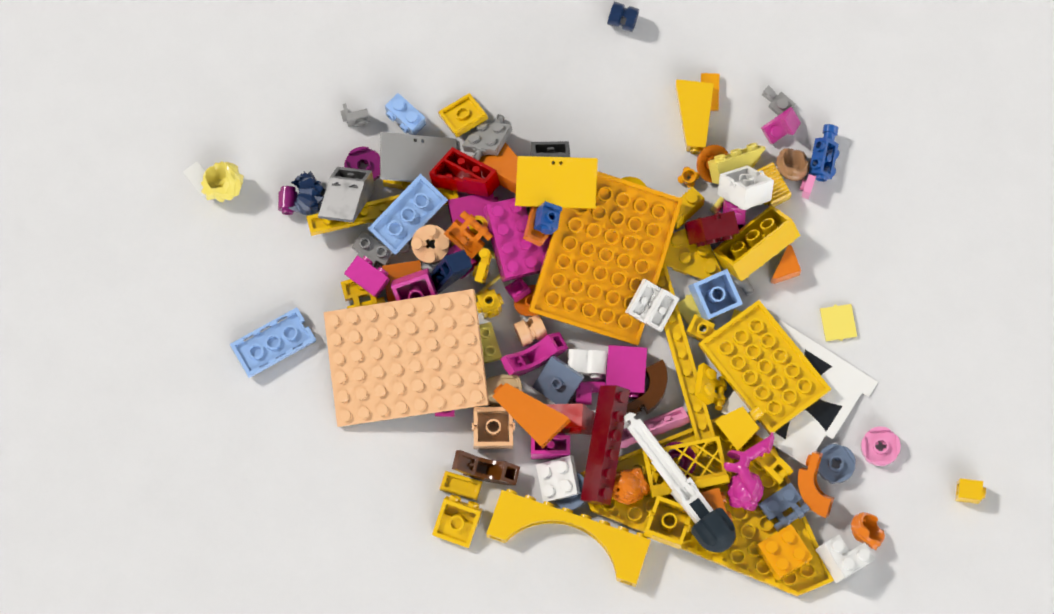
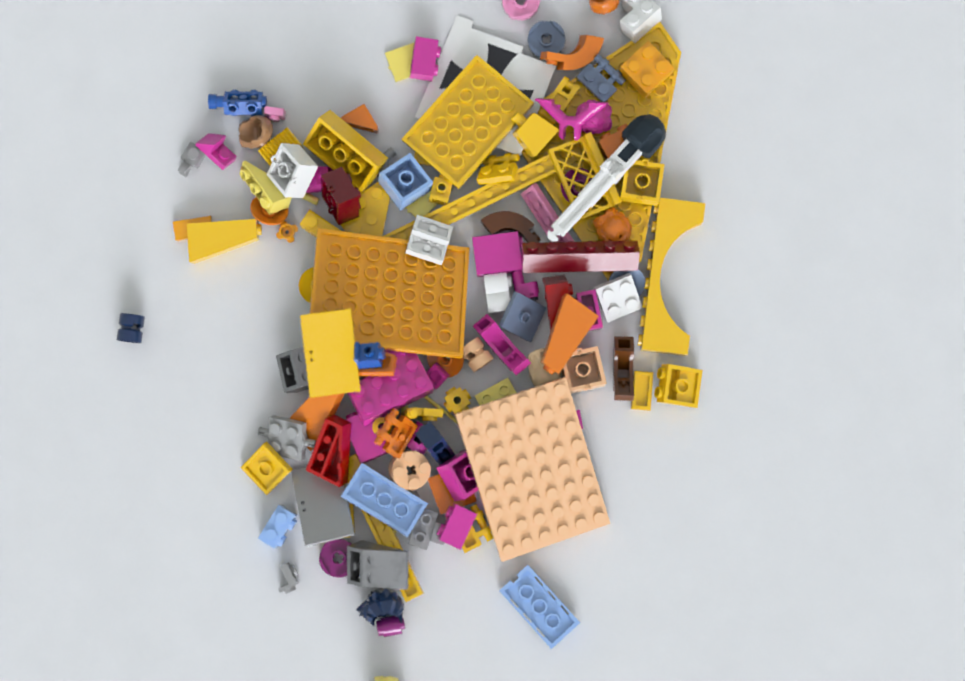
camera: 105 degrees left, 10 degrees up
none -> dark pink brick [409,36,441,82]

